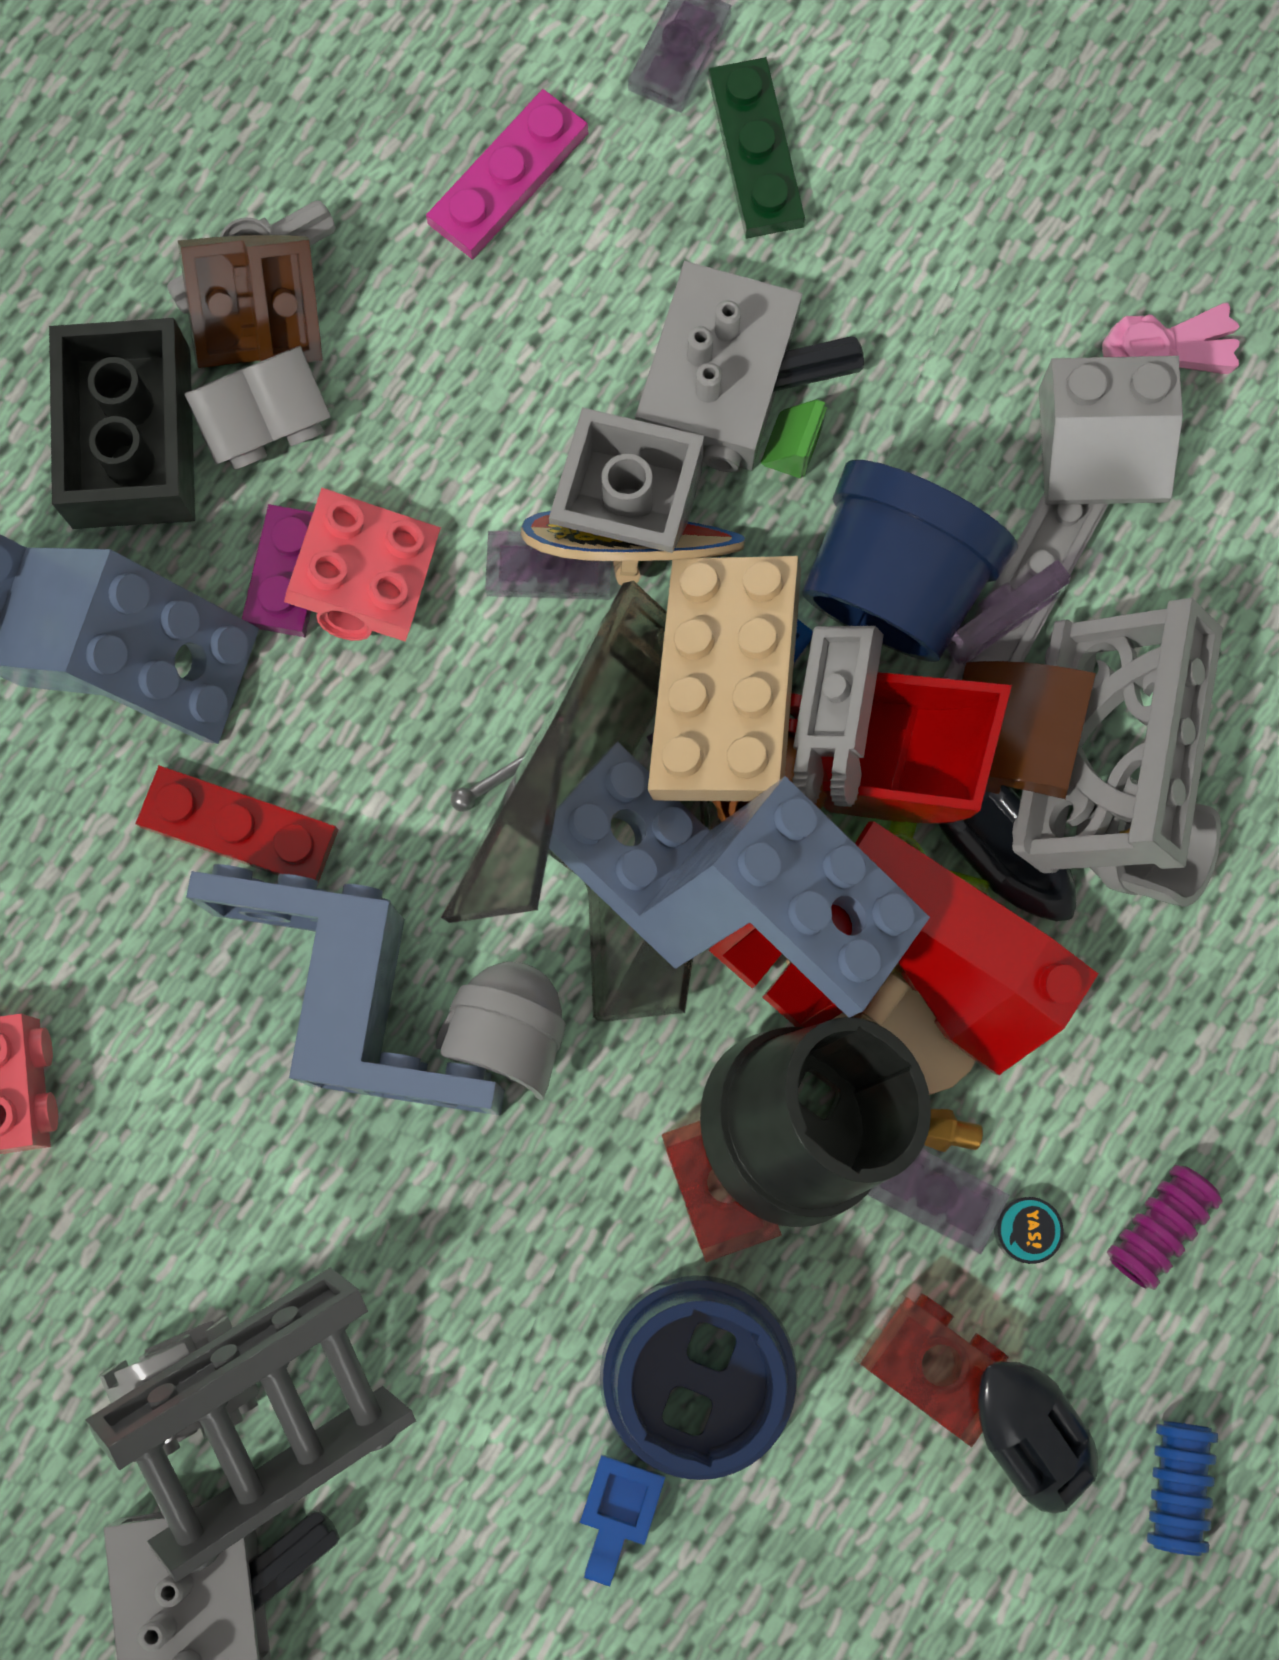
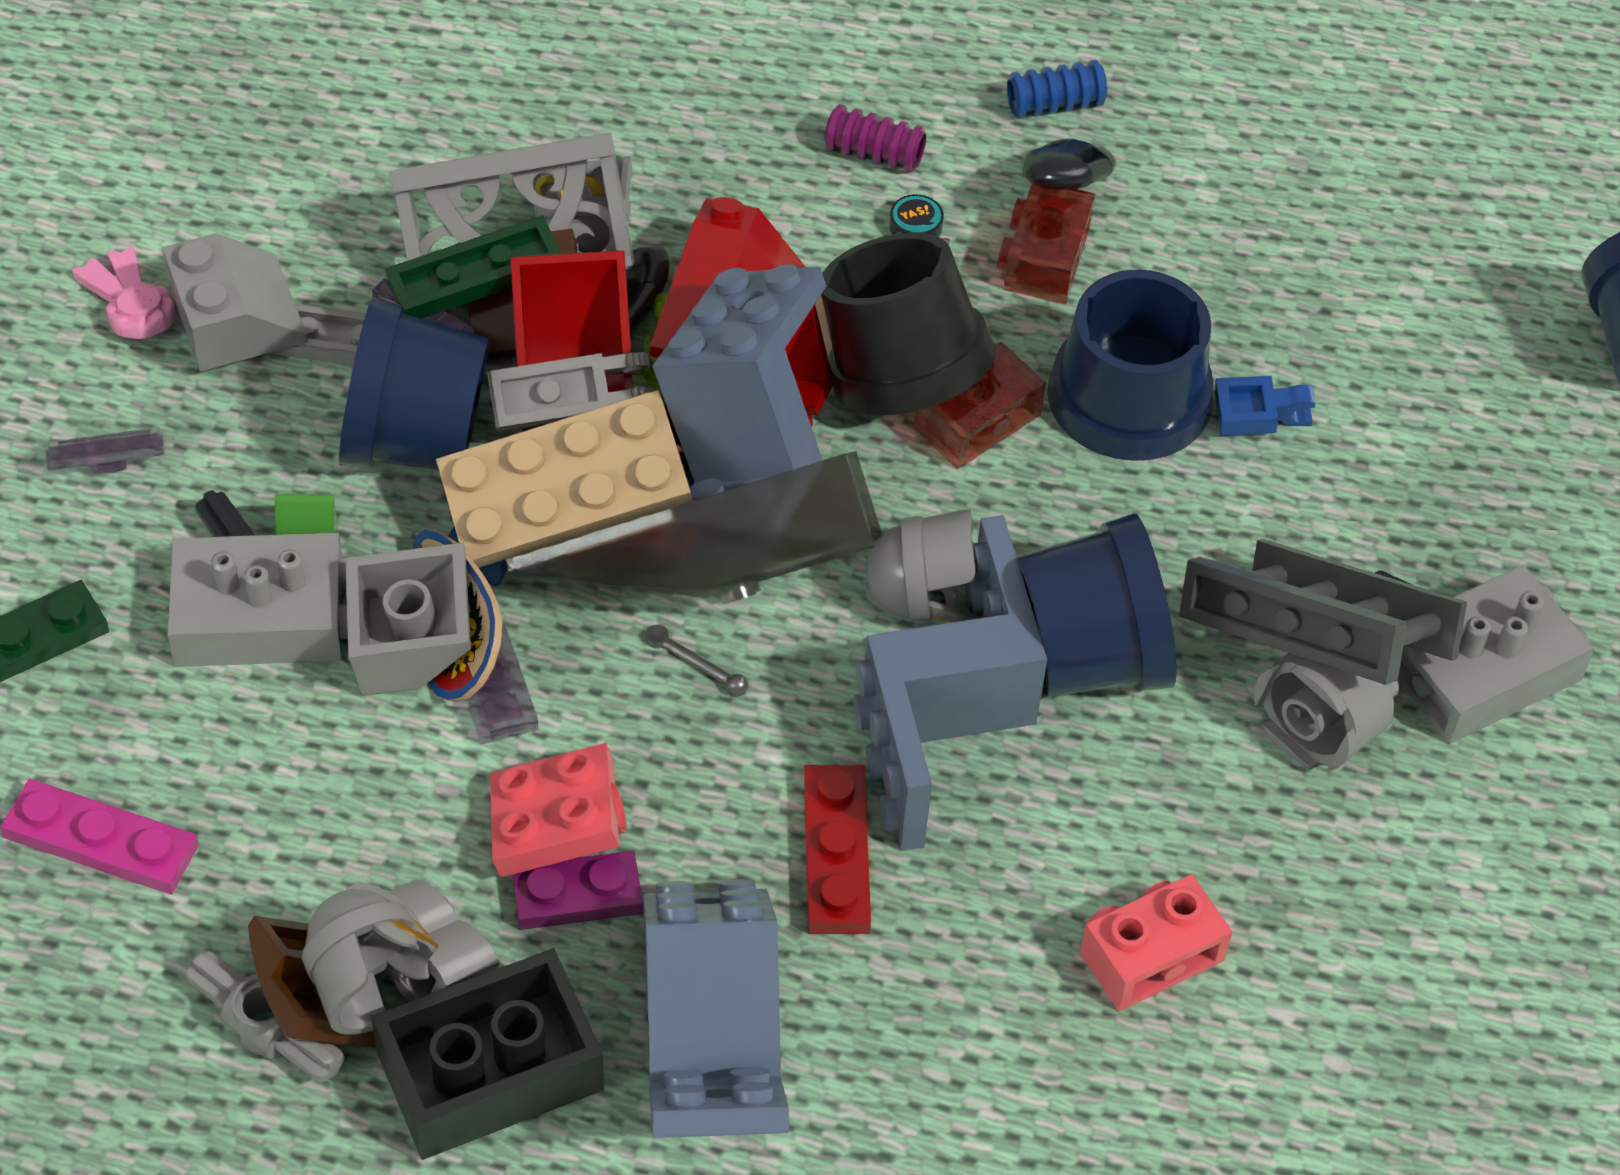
camera: 115 degrees left, 25 degrees down
none -> clear purple plate [45,427,166,474]
none -> light grey helmet [301,882,438,1035]
none -> dark green plate [384,215,562,319]
none -> dark blue piece [1017,513,1177,697]

